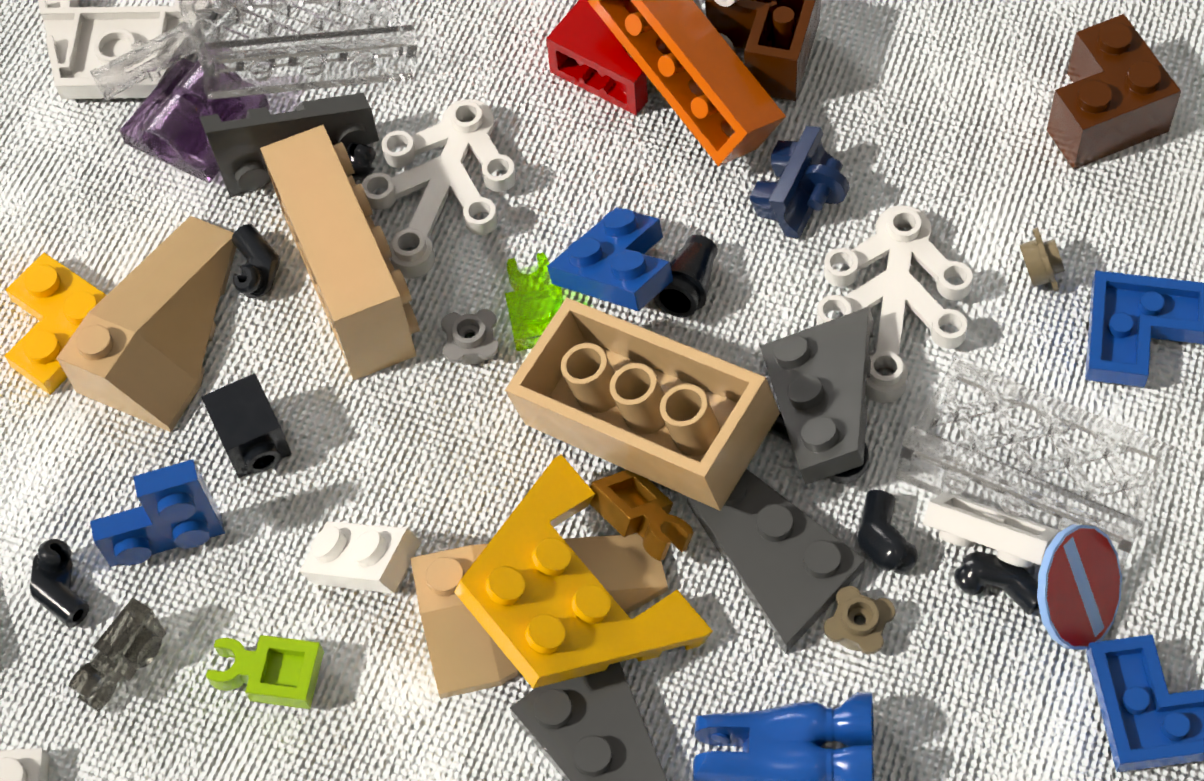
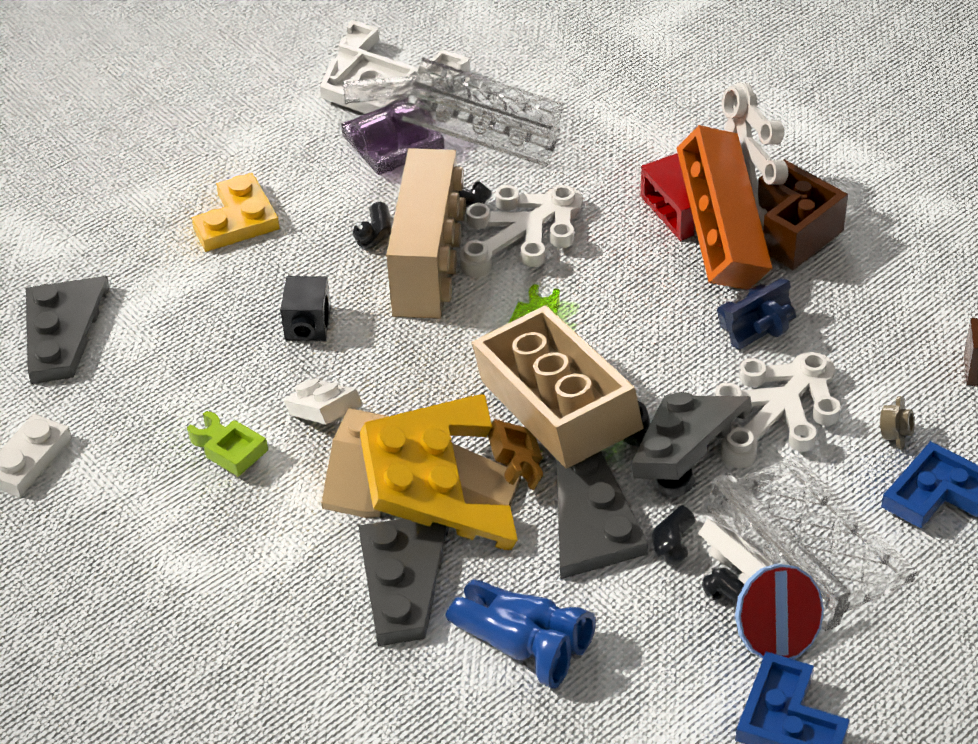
camera: 25 degrees right, 15 degrees down
black arm [30,539,89,628] -> none
tan wedge [56,216,237,432] -> none
clear smoke plate [68,598,167,712] -> none
blue plate [90,459,225,567] -> none
dark grey wing [199,93,379,197] -> none
light grey plate [441,309,499,365] -> none
blue plate [547,207,673,311] -> none
black cone [654,235,718,317] -> none
dark tan plate [824,586,895,654] -> none

